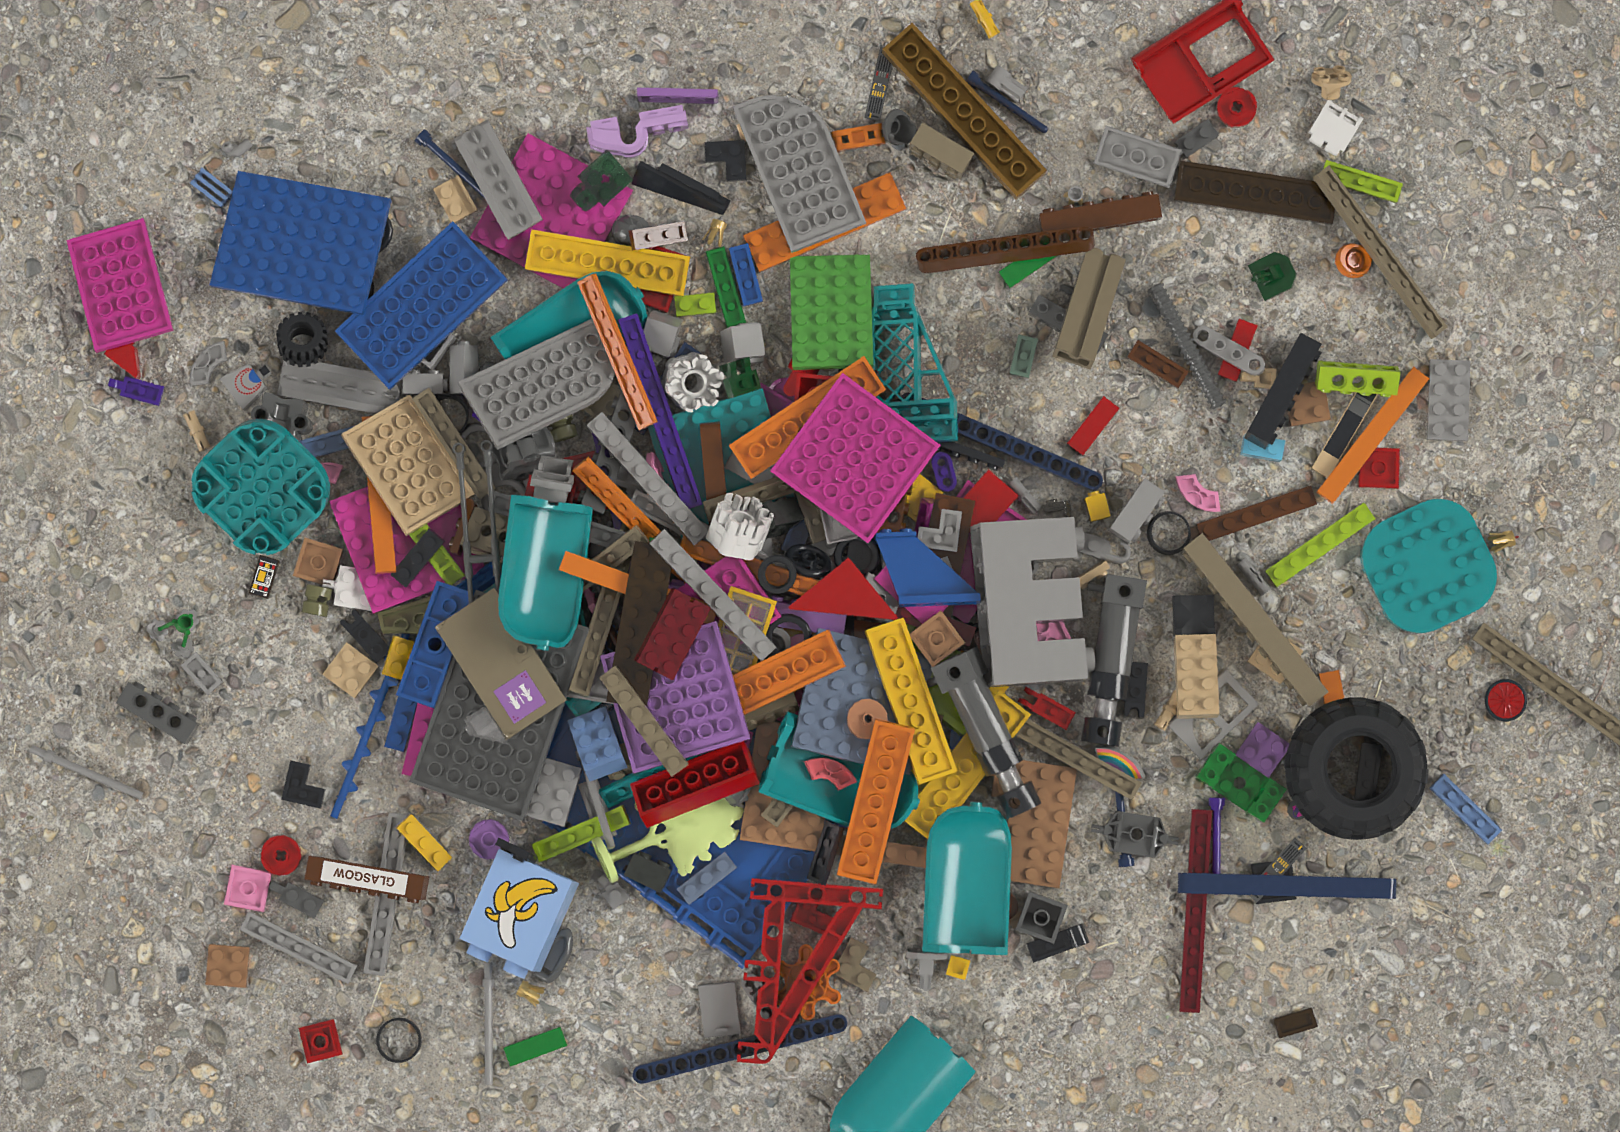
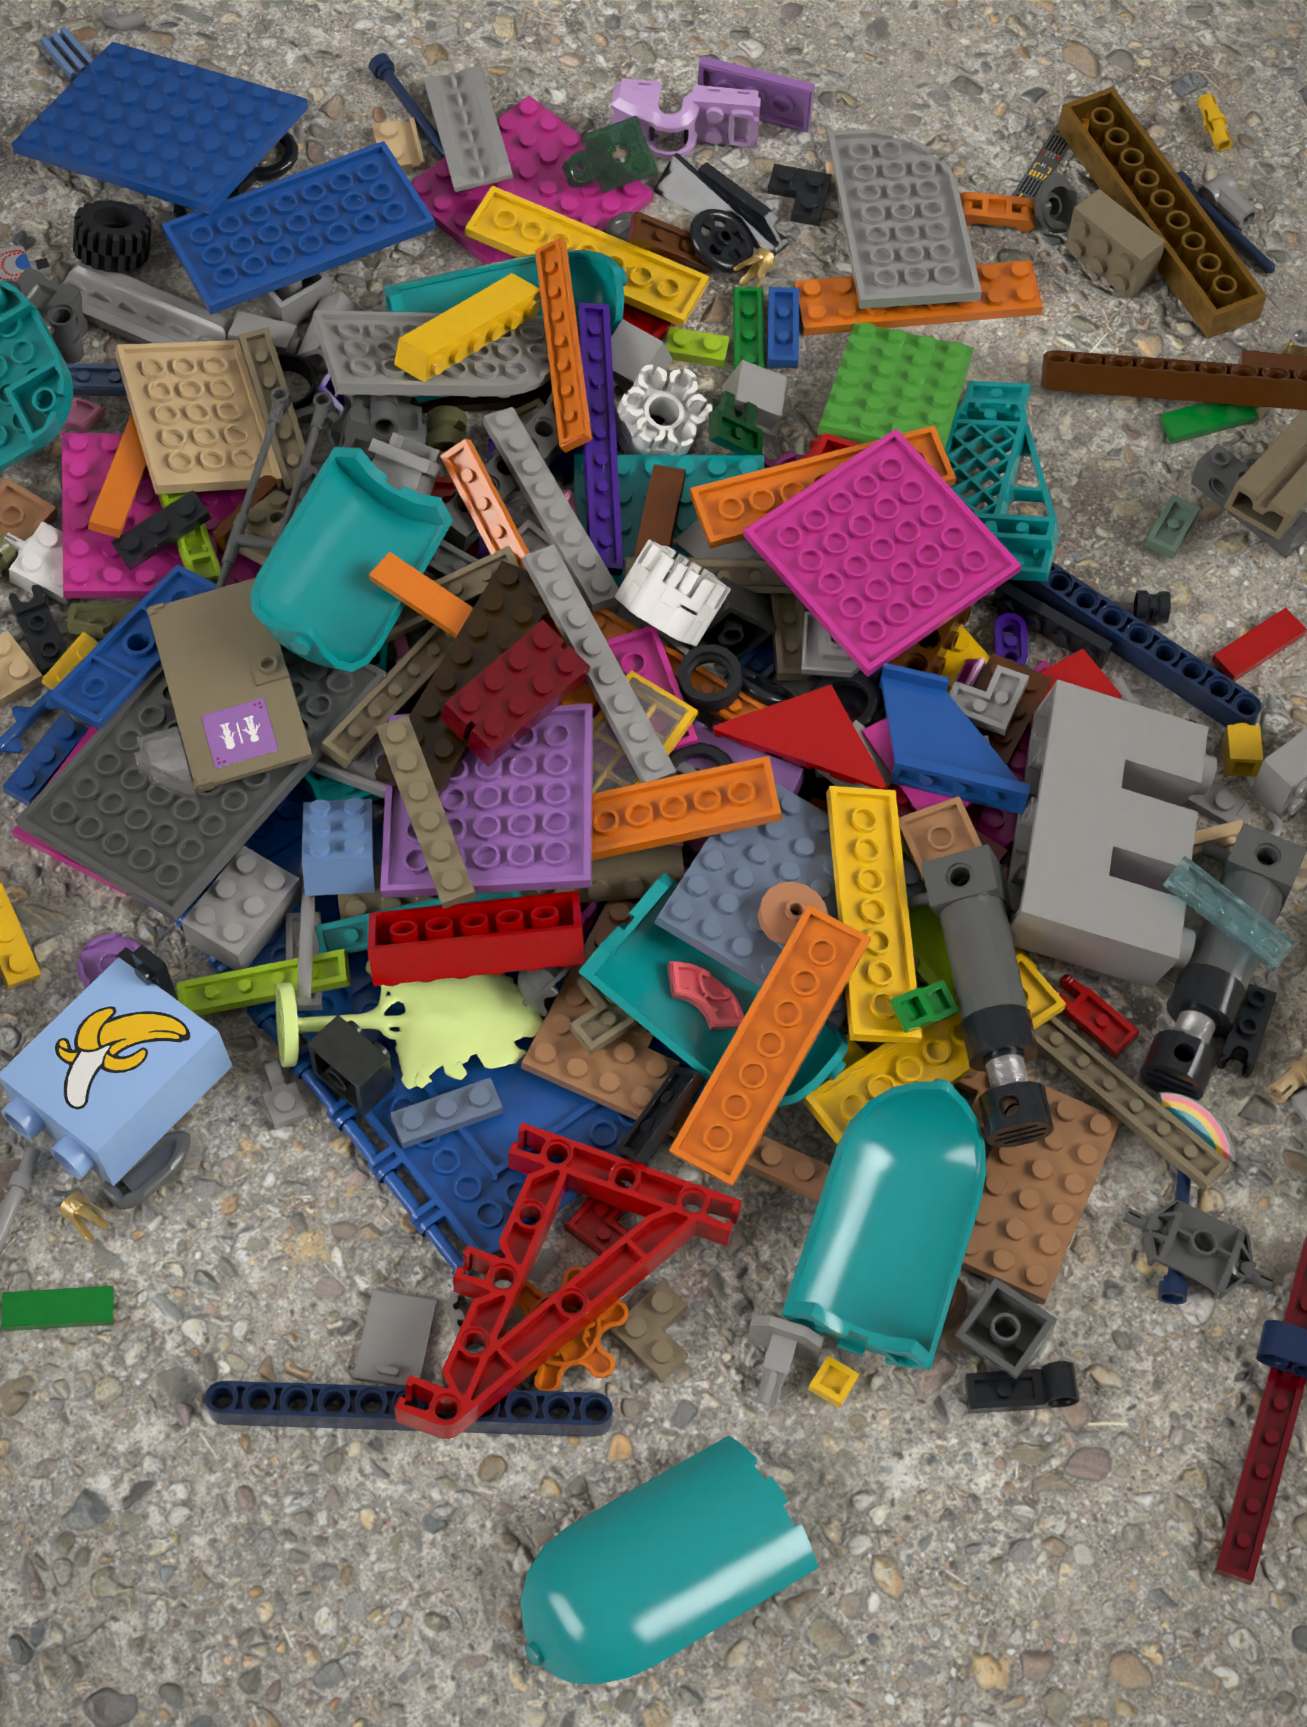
camera: 10 degrees right, 25 degrees down
none -> yellow brick [394,273,540,382]
none -> black plate [689,209,754,273]
none -> green slope [889,980,960,1033]
none -> black wheel [1133,590,1171,624]
none -> clear light blue plate [1162,856,1296,971]

